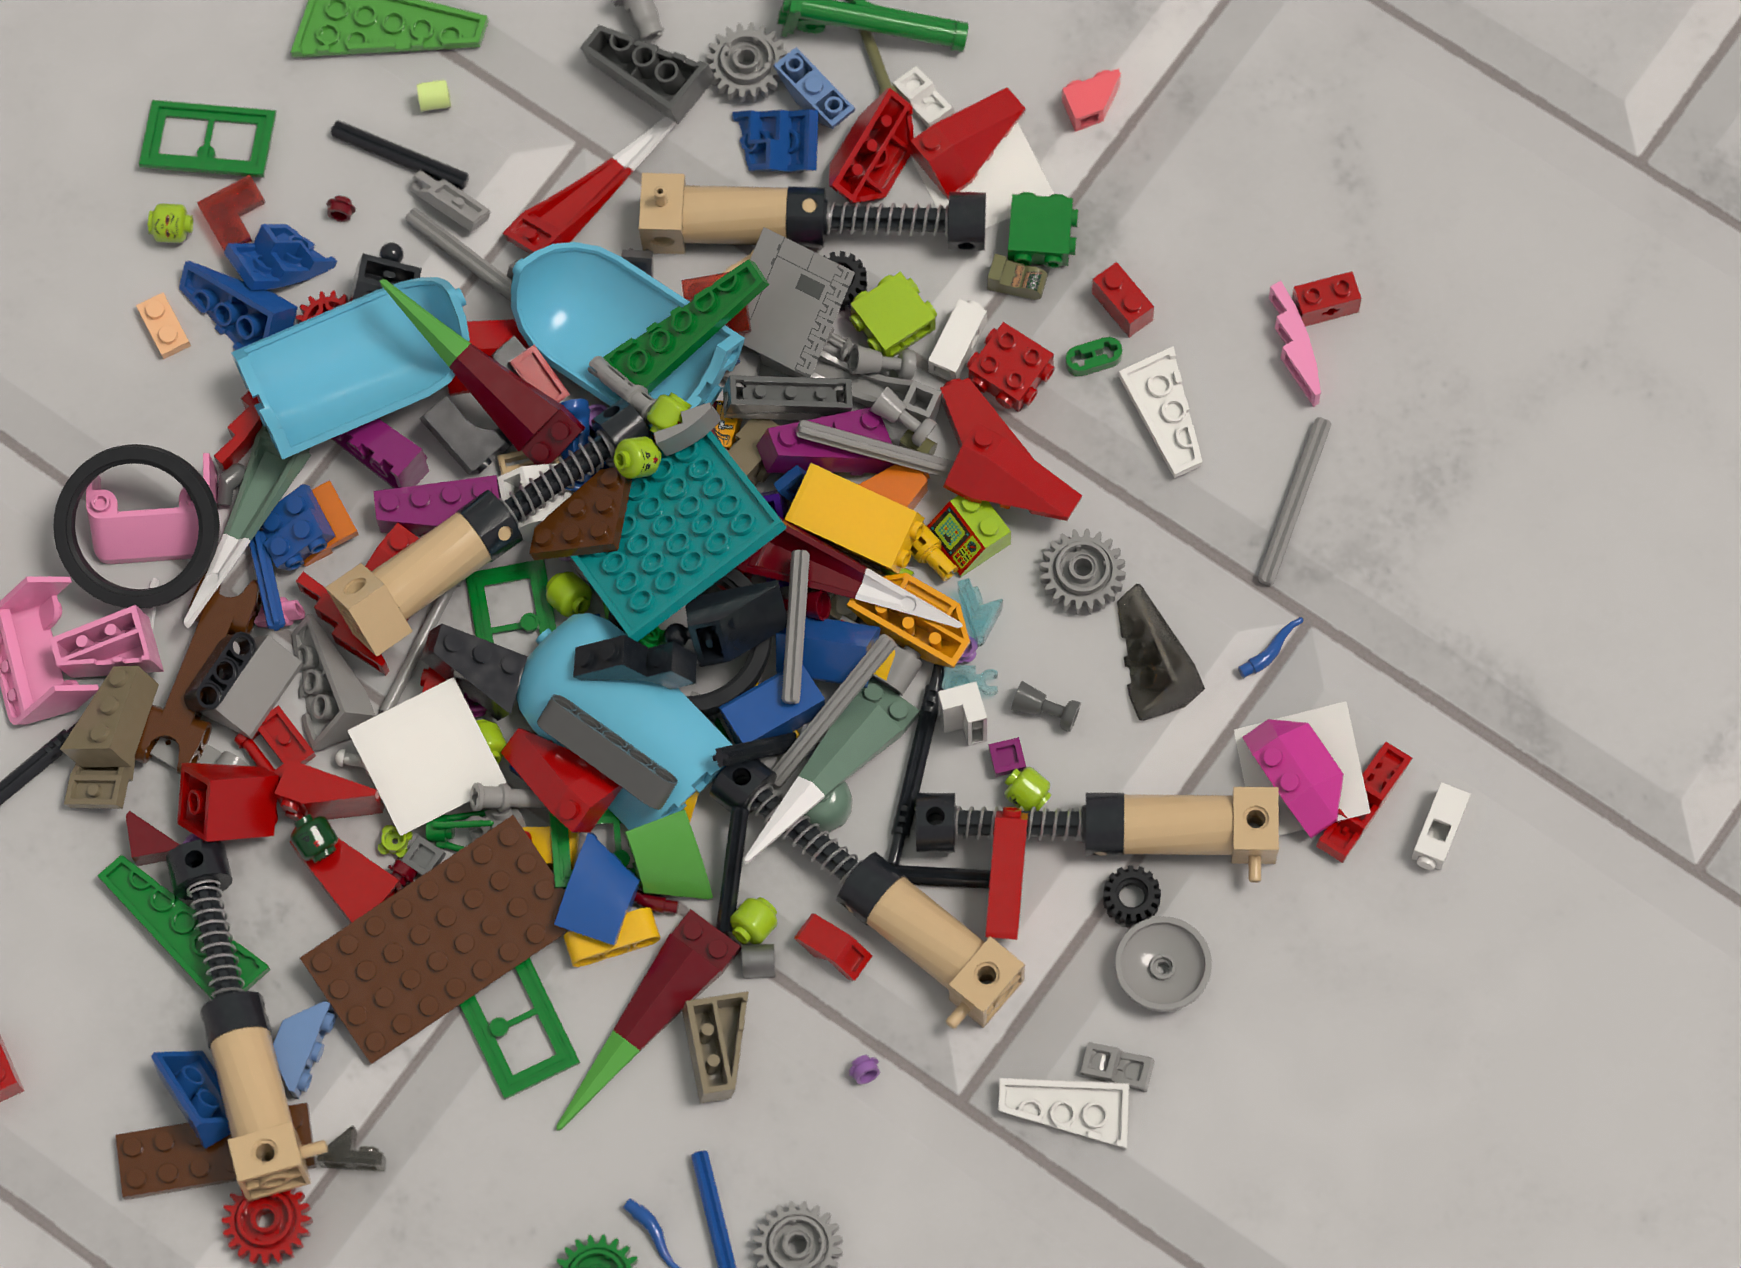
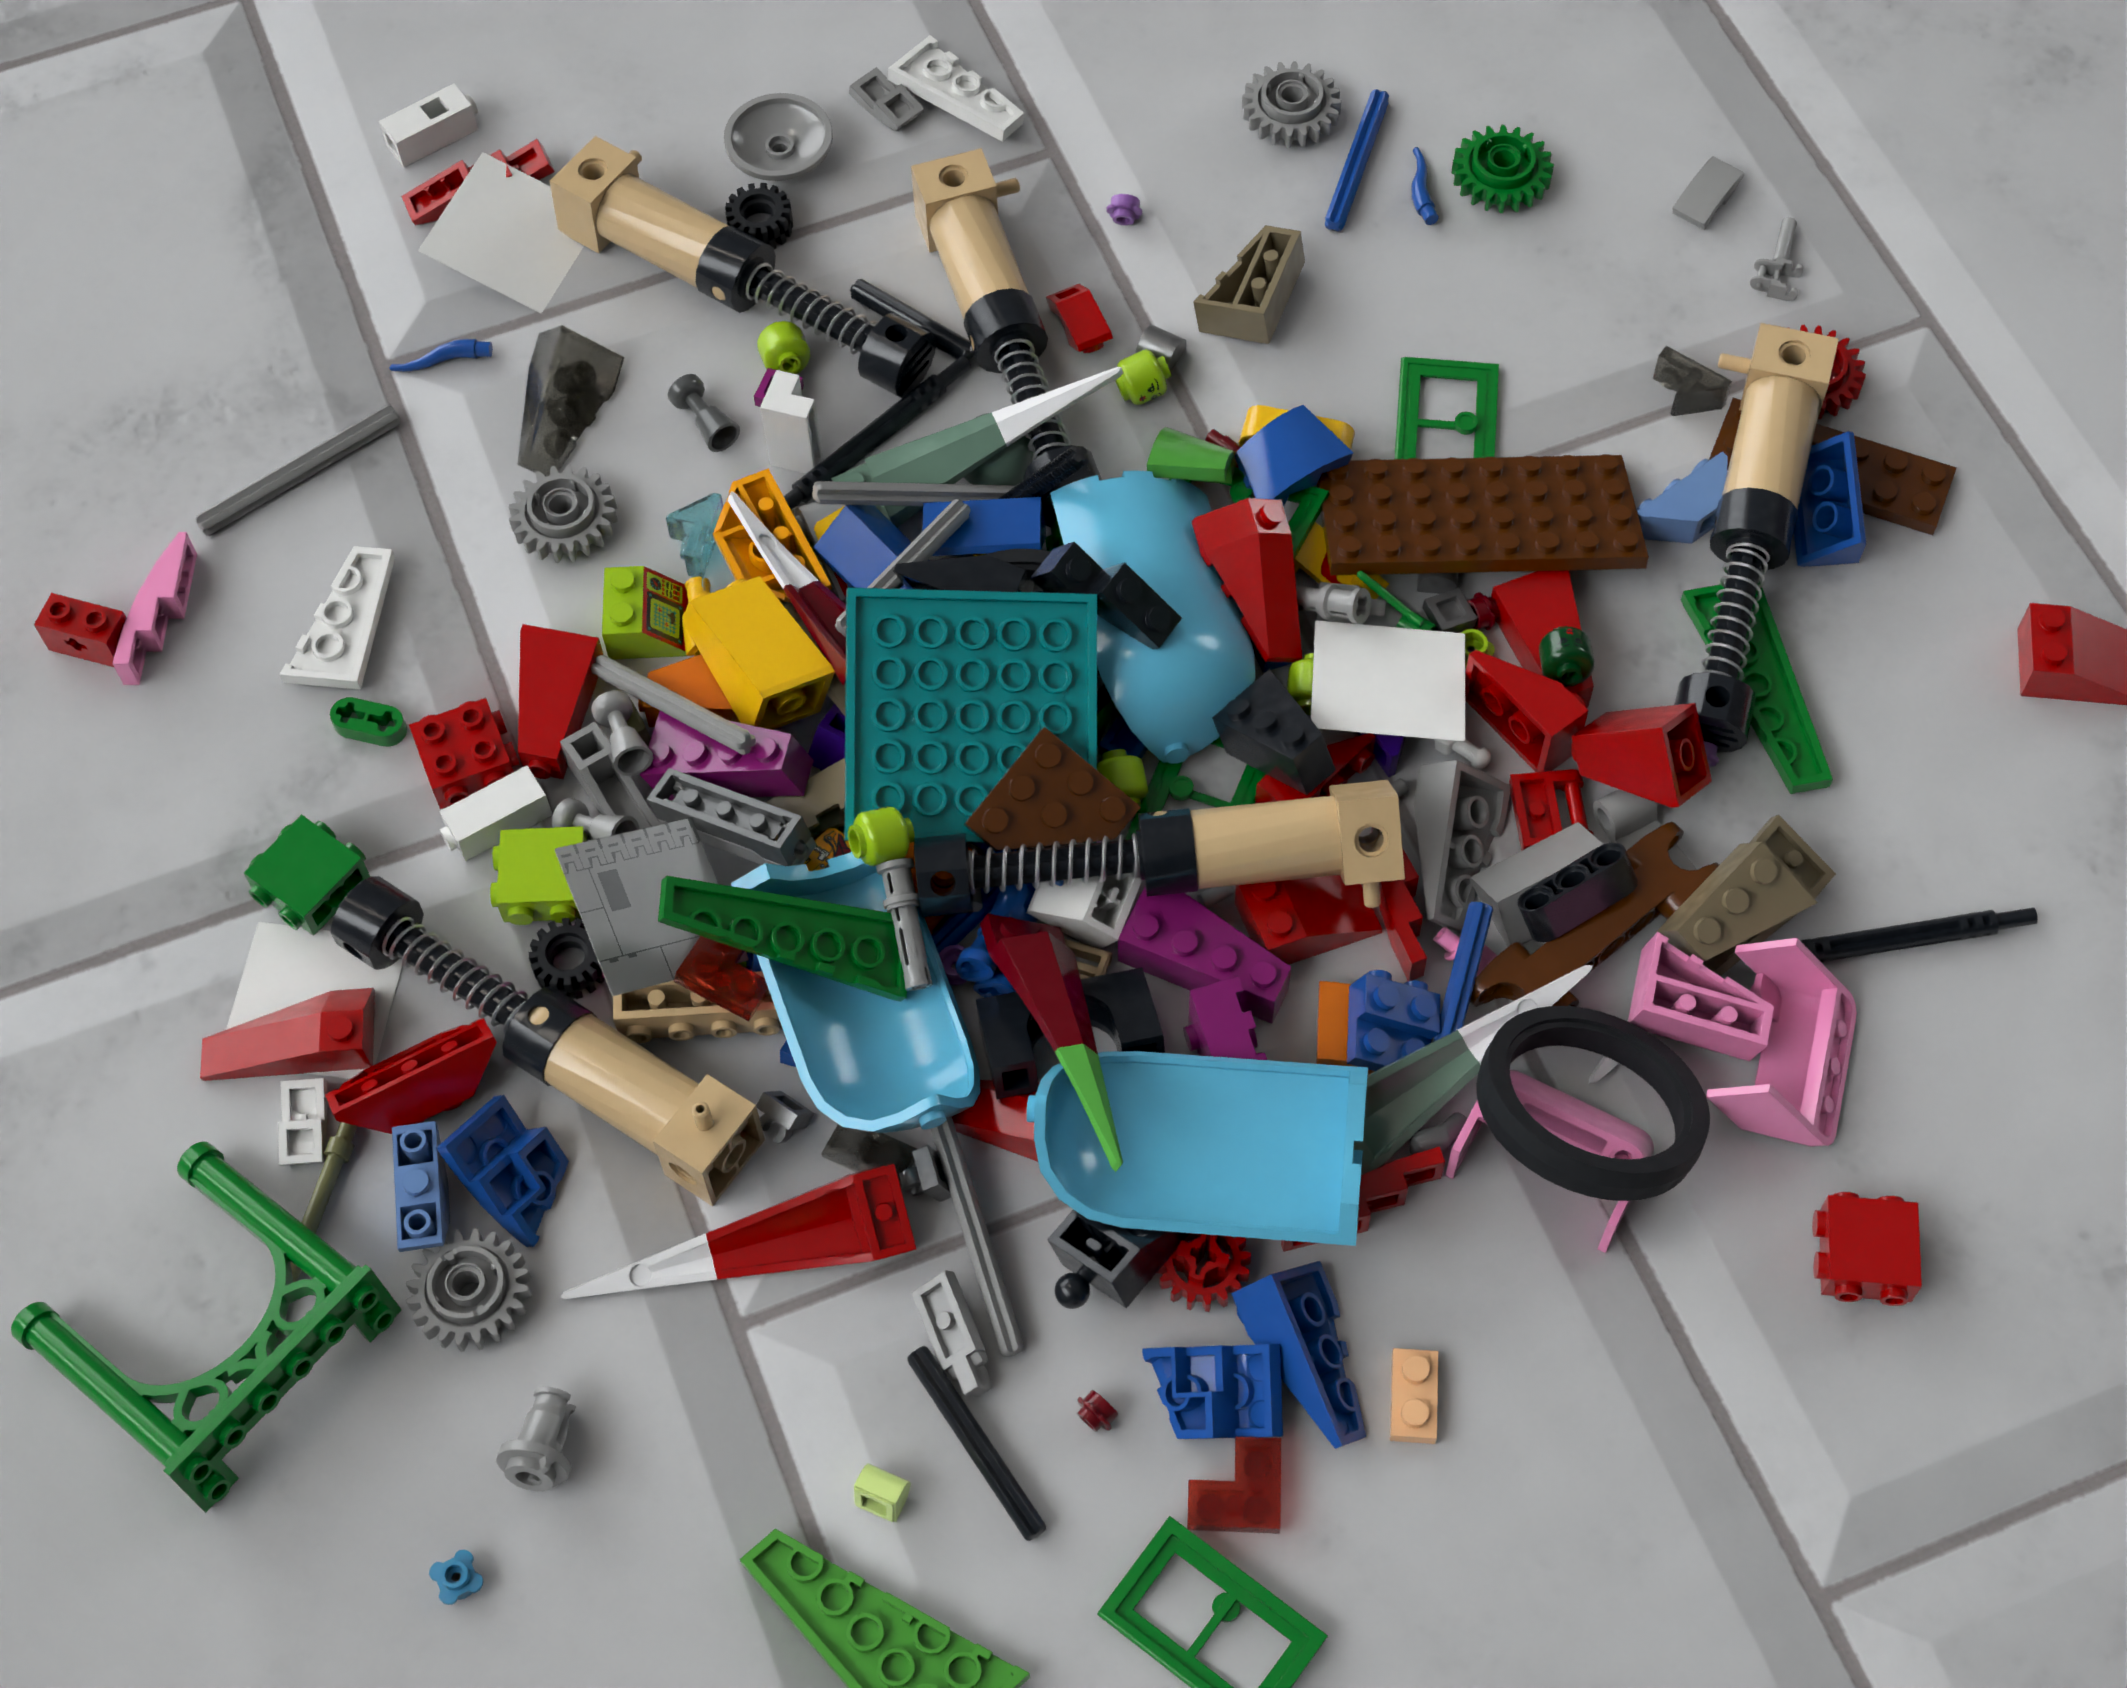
camera: 150 degrees left, 10 degrees down
dark red slope [126,810,180,866] -> none
lime head [148,203,194,243] -> none
tile [508,344,570,402] -> none
dark grey beam [537,694,678,810] -> none
dark red plate [556,909,742,1131] -> none
dark grey wedge [580,25,716,124] -> none
lime head [614,437,661,479] -> none
light grey slope [654,402,721,456] -> none
black axle [716,806,749,932] -> none
blue plate [773,465,806,503] -> none
red wedge [943,423,1082,521] -> none
clear light blue plate [944,666,998,696] -> none
red slope [985,807,1028,940] -> none
olive leg [987,254,1048,300] -> none
coral slope [1062,68,1121,132] -> none
red brick [1092,262,1154,337] -> none
dark pink wedge [1242,719,1344,838] -> none

